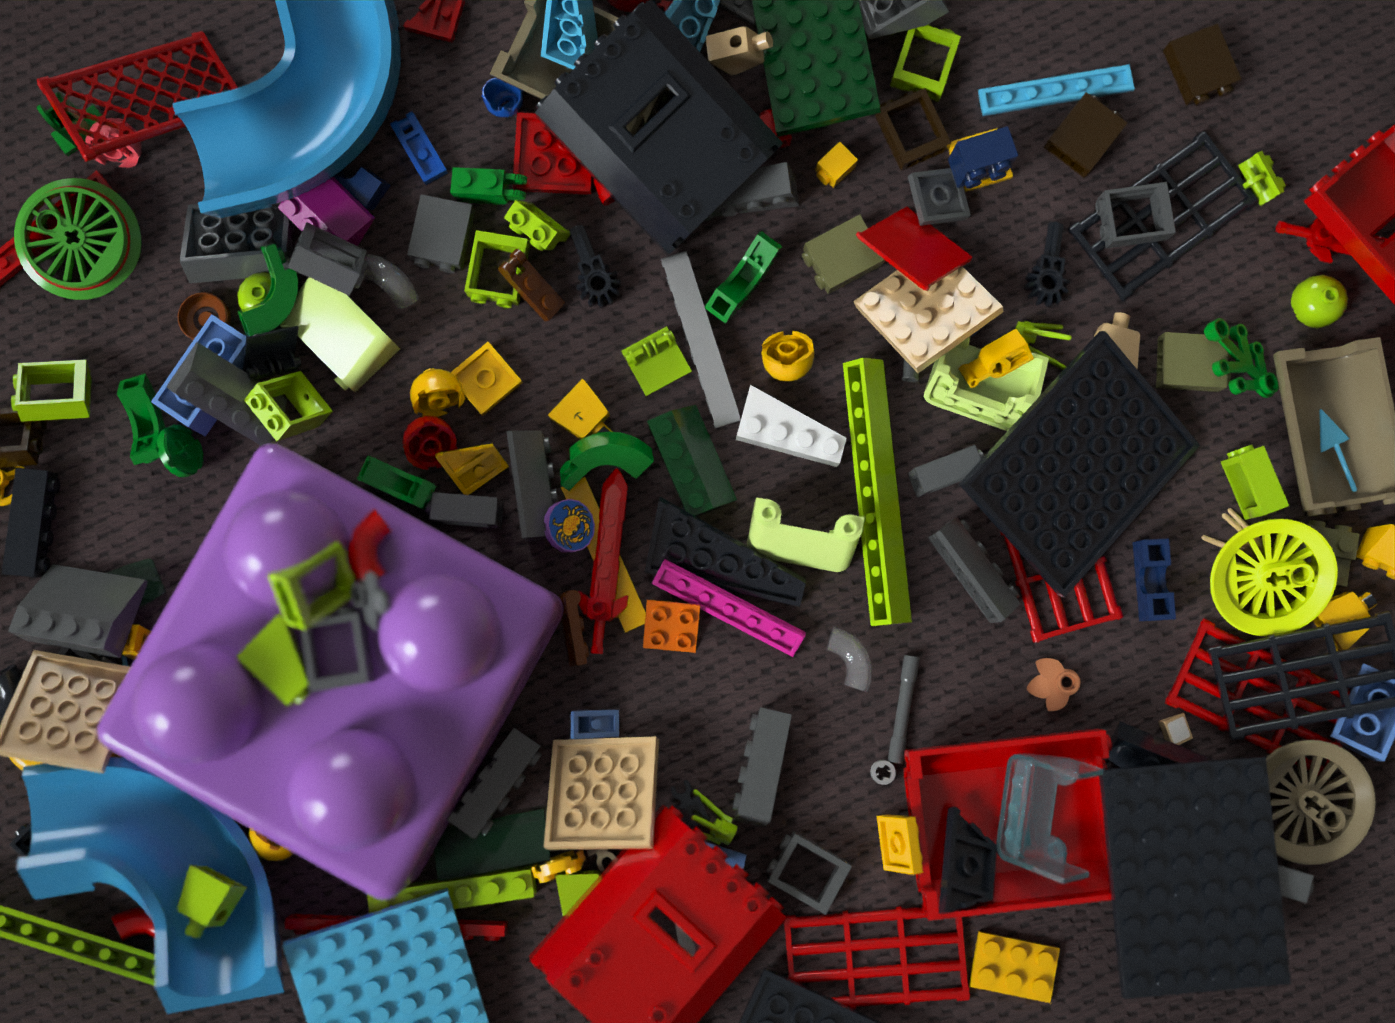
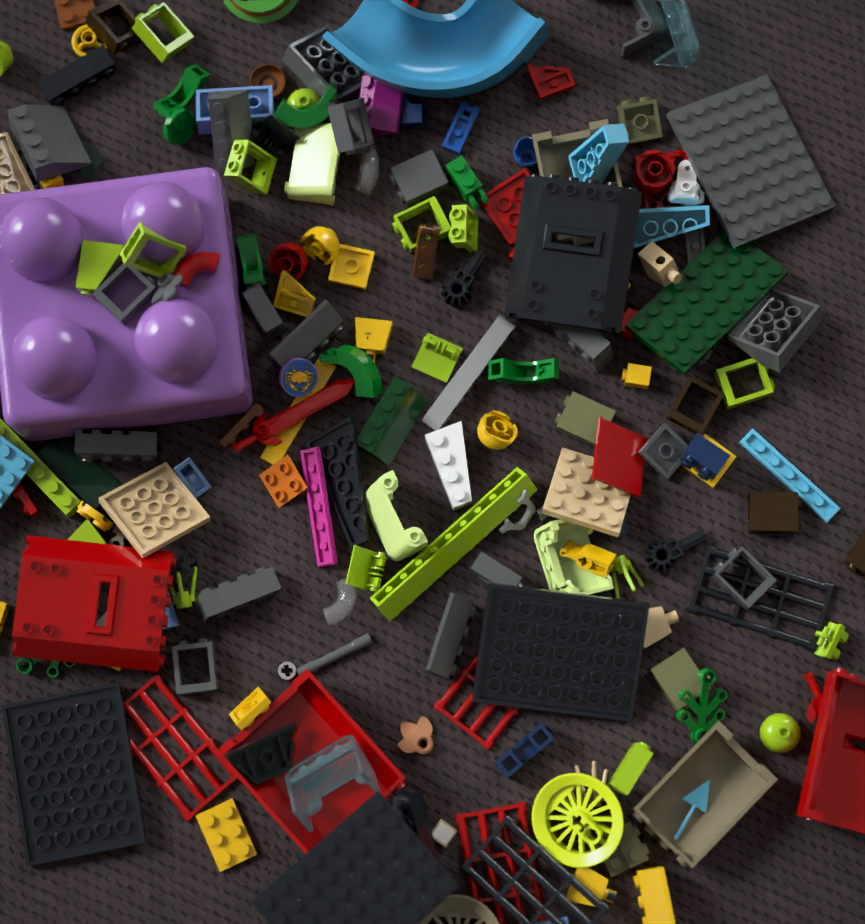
camera: 60 degrees right, 5 degrees down
none -> lime hinge [345,545,387,593]
none -> light grey helmet [499,489,536,533]

